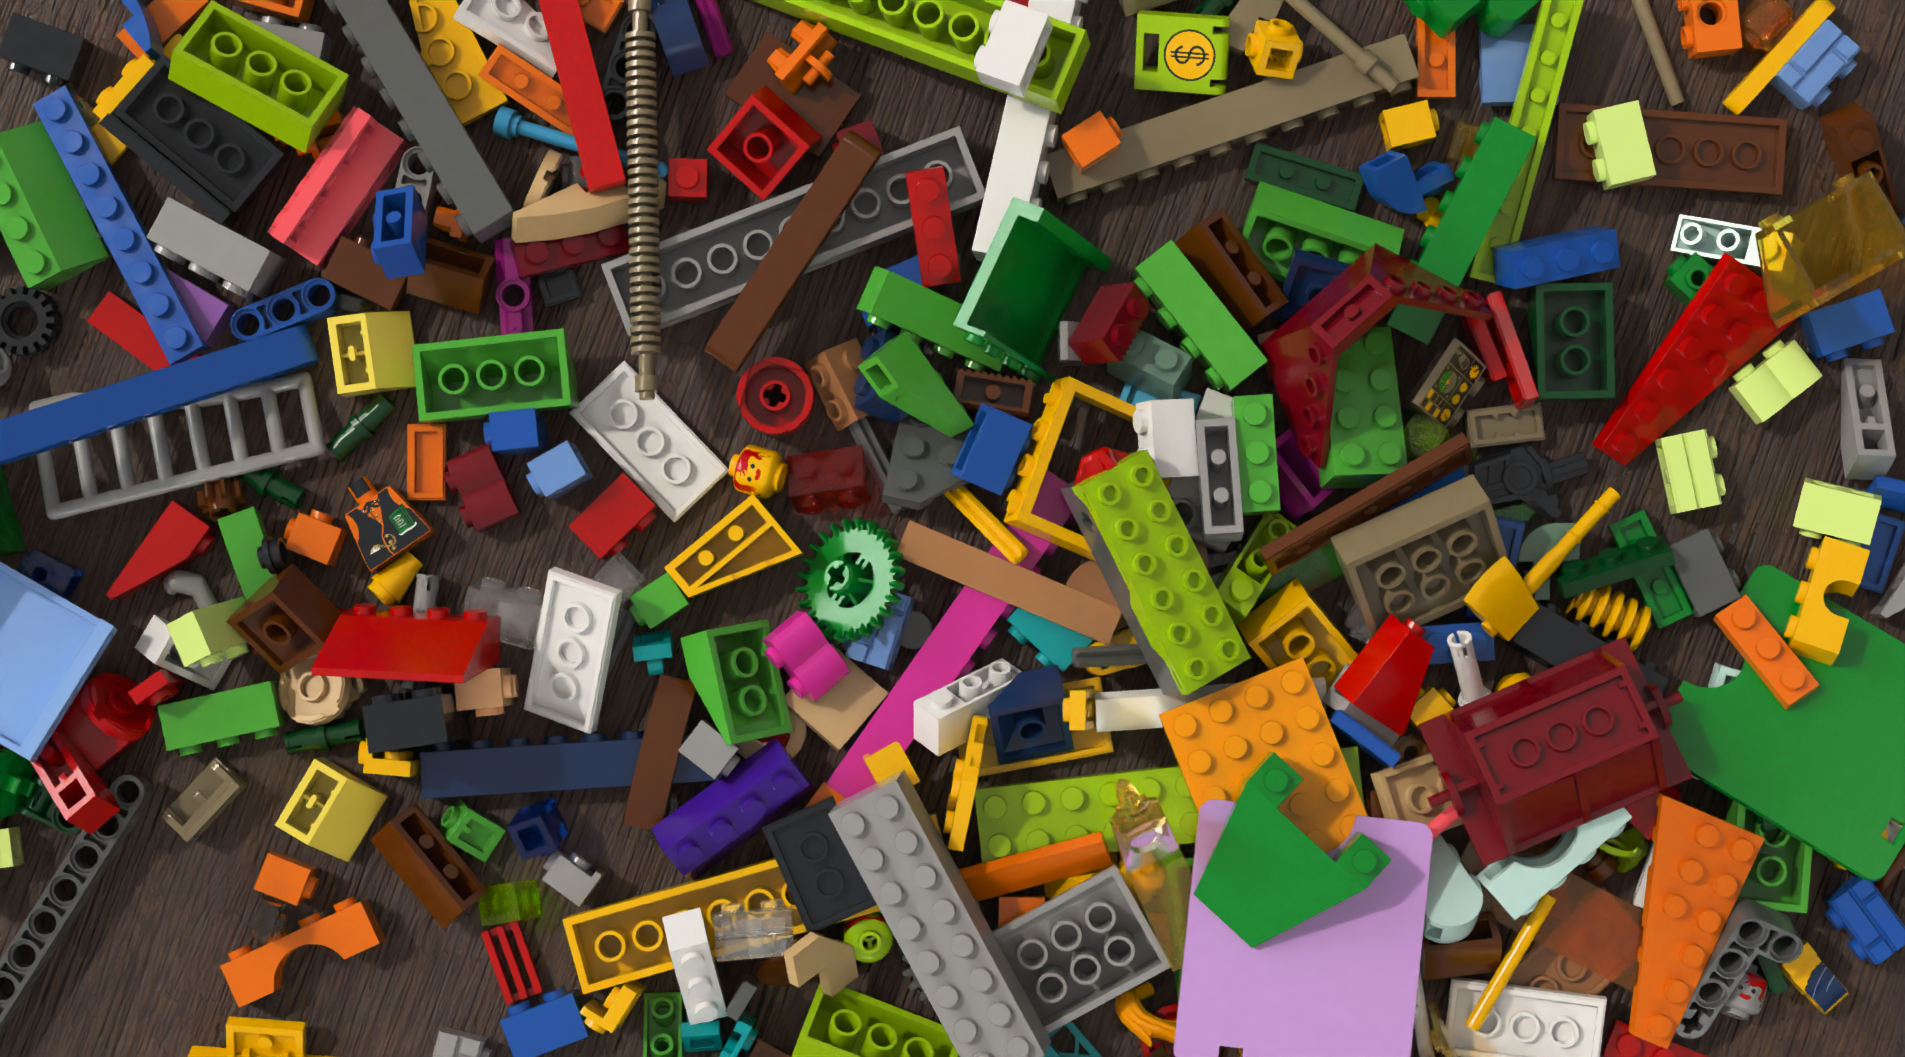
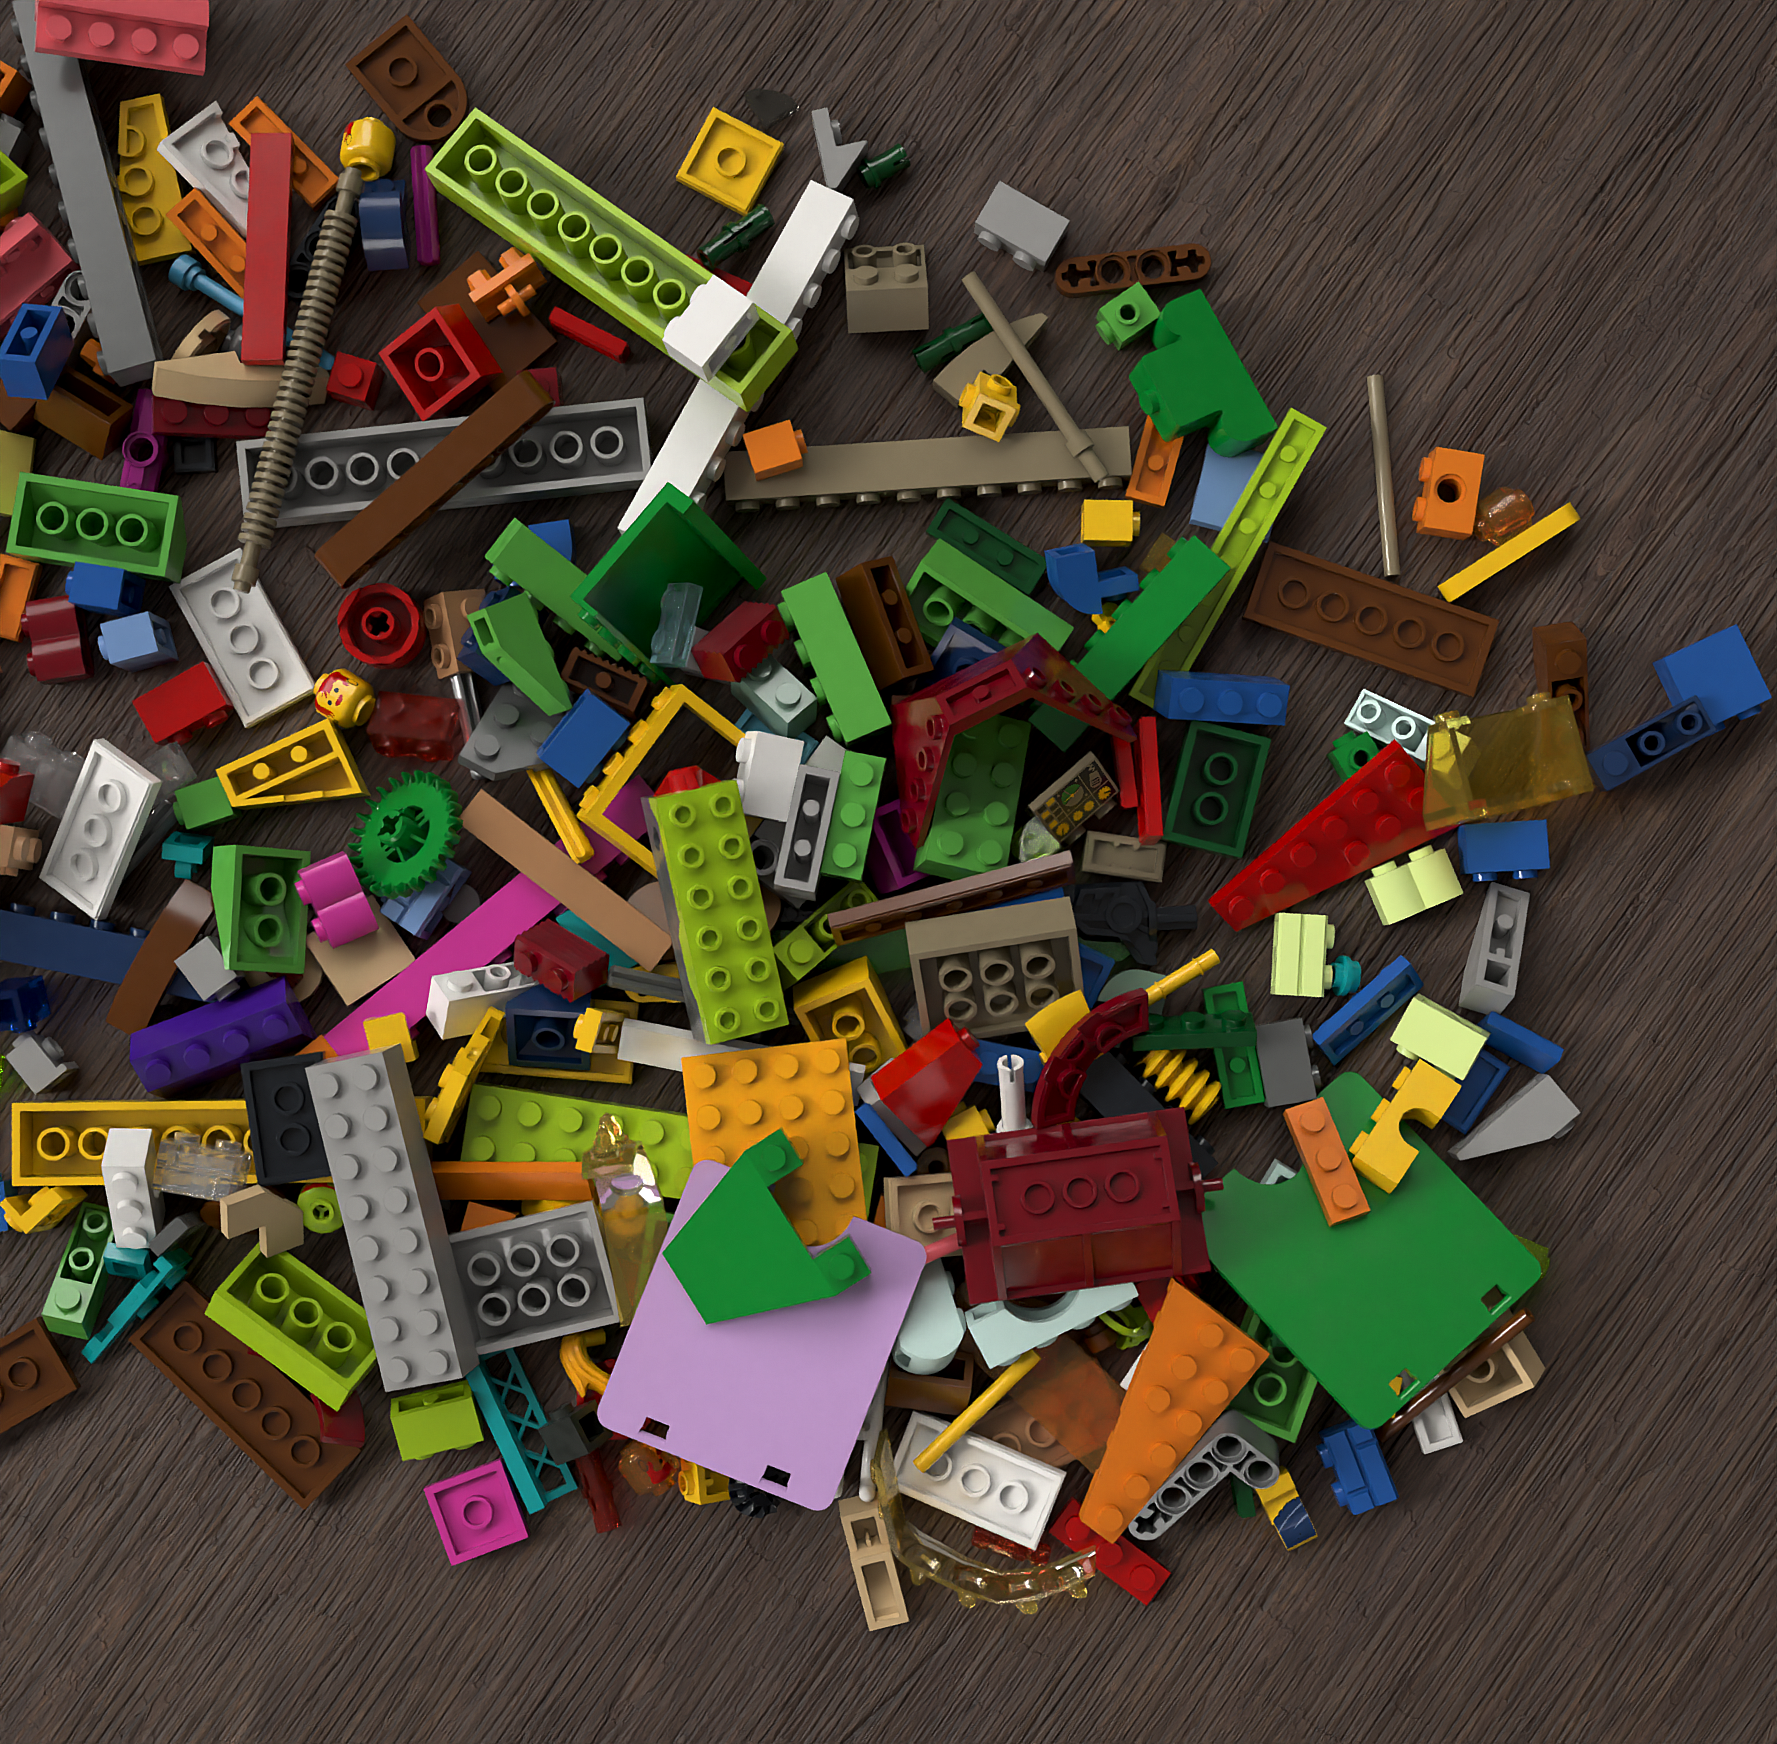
camera: 10 degrees right, 0 degrees up
red plate [904,166,961,287] -> none
lime container [1134,10,1230,95] -> none
yellowish green brick [1583,100,1656,190] -> none
light grey head [1719,964,1768,1021] -> none
medium blue brick [1769,19,1861,110] -> none
none -> dark red brick [514,918,610,1003]
none -> red tile [549,306,631,364]
none -> clear light blue plate [650,583,703,668]
none -> dark red tile [1031,988,1149,1129]
none -> blue plate [1312,955,1424,1066]
none -> teal plate [1330,955,1361,996]

